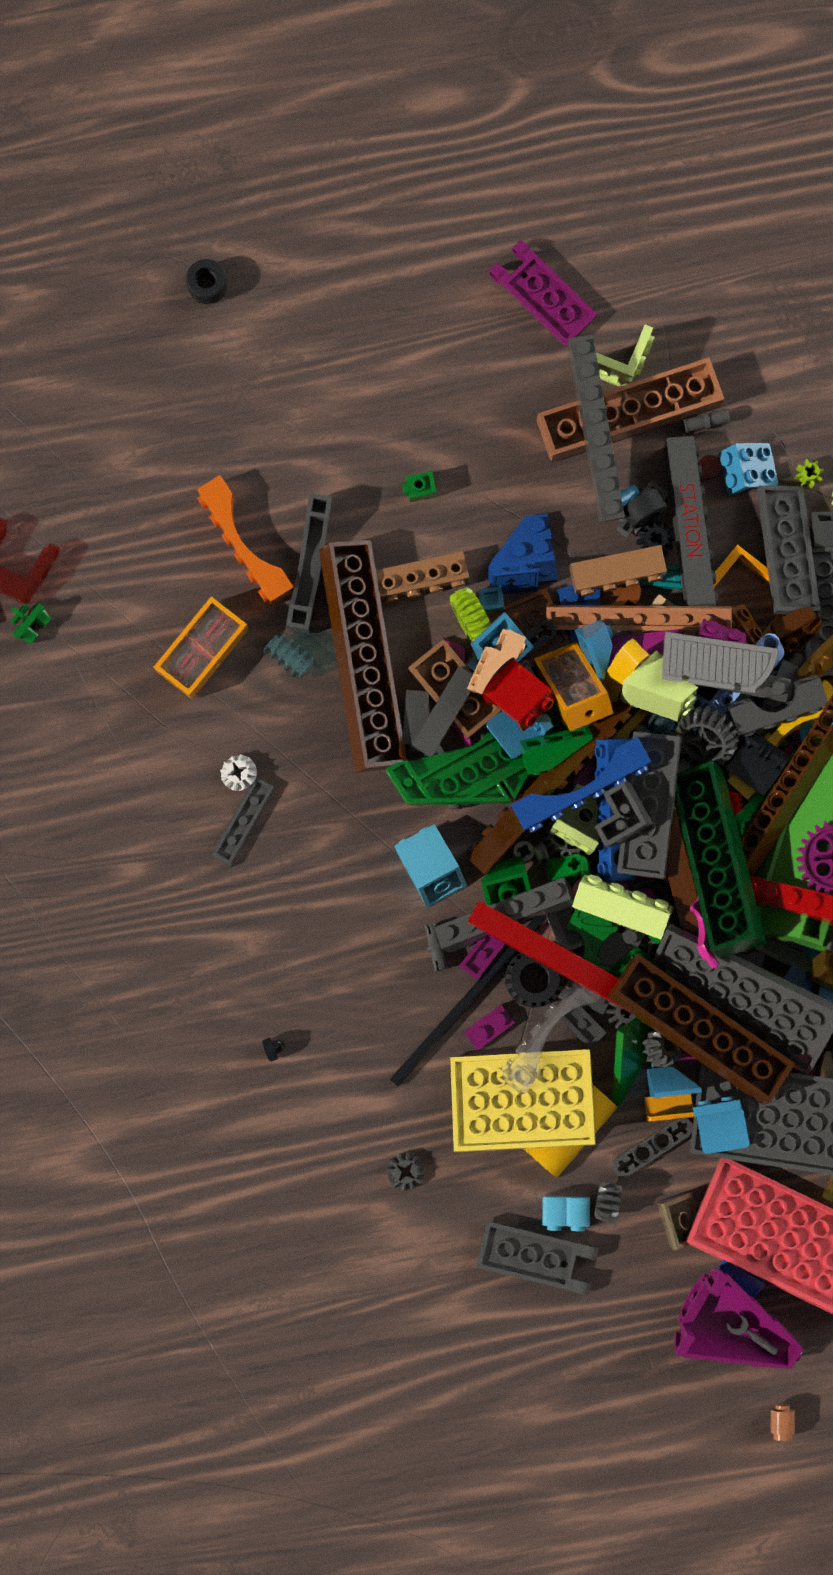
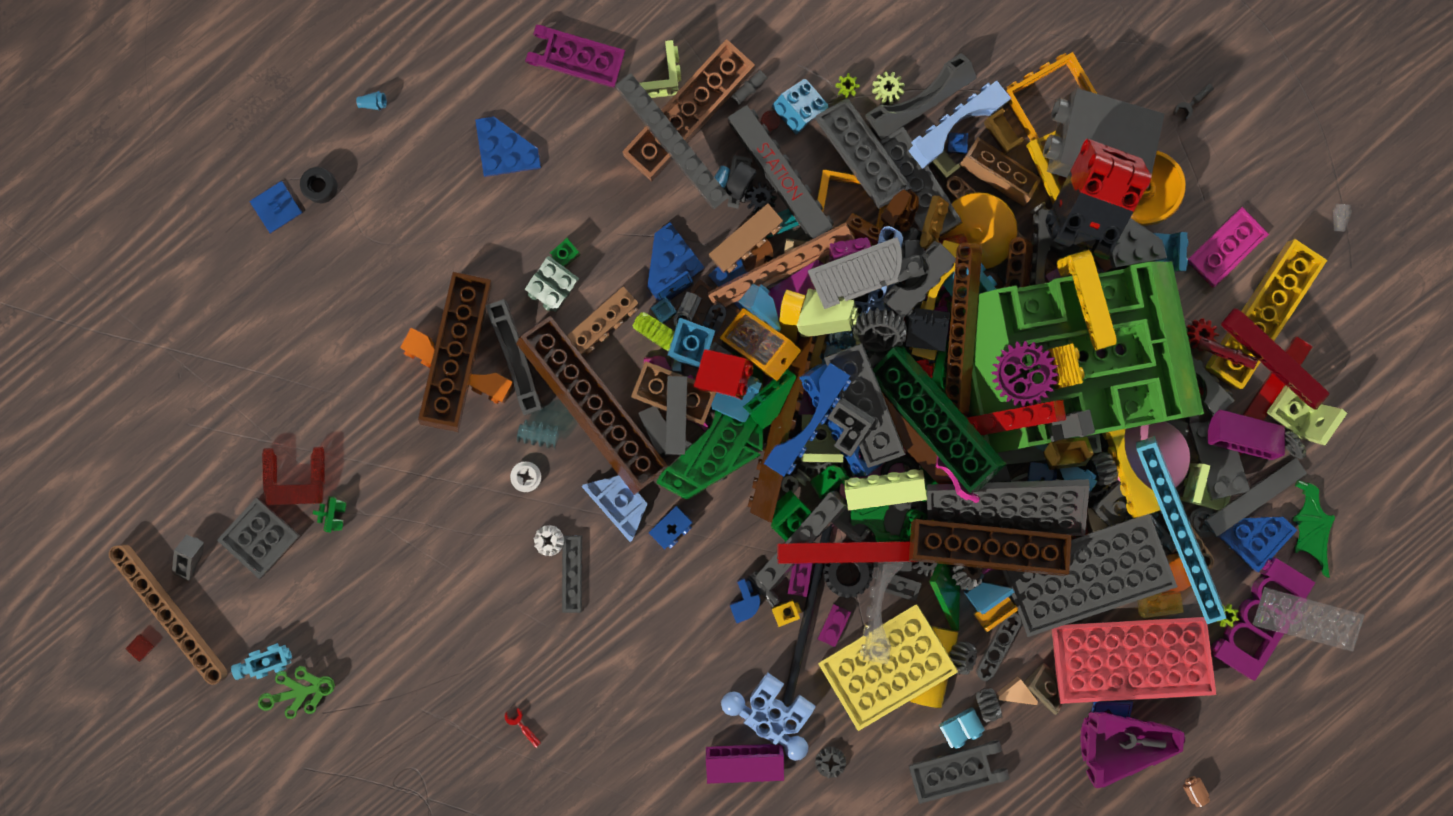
camera: 30 degrees left, 5 degrees up
clear brick [153,596,249,700] -> none
black tile [262,1037,285,1062] -> none
medium azure slope [394,824,467,908] -> none
light nougat slope [467,629,526,694] -> none
dark azure bracket [693,1096,750,1154] -> none
none -> blue piece [249,181,302,234]
none -> dark azure cone [356,91,387,110]
none -> reddish brown brick [418,272,492,432]
none -> blue plate [475,117,541,177]
none -> red piece [504,708,541,748]
none -> white gear [510,462,541,492]
none -> plate [525,256,579,312]
none -> light blue wing [582,475,648,542]
none -> blue brick [649,506,692,550]
none -> dark grey piece [674,292,702,328]
none -> magenta brick [706,744,784,784]
none -> light blue connector [721,673,816,761]
none -> blue brick [730,578,760,624]
none -> yellow brick [771,599,802,627]
none -> dark grey gear [949,642,977,675]
none -> light nougat slope [996,677,1038,705]

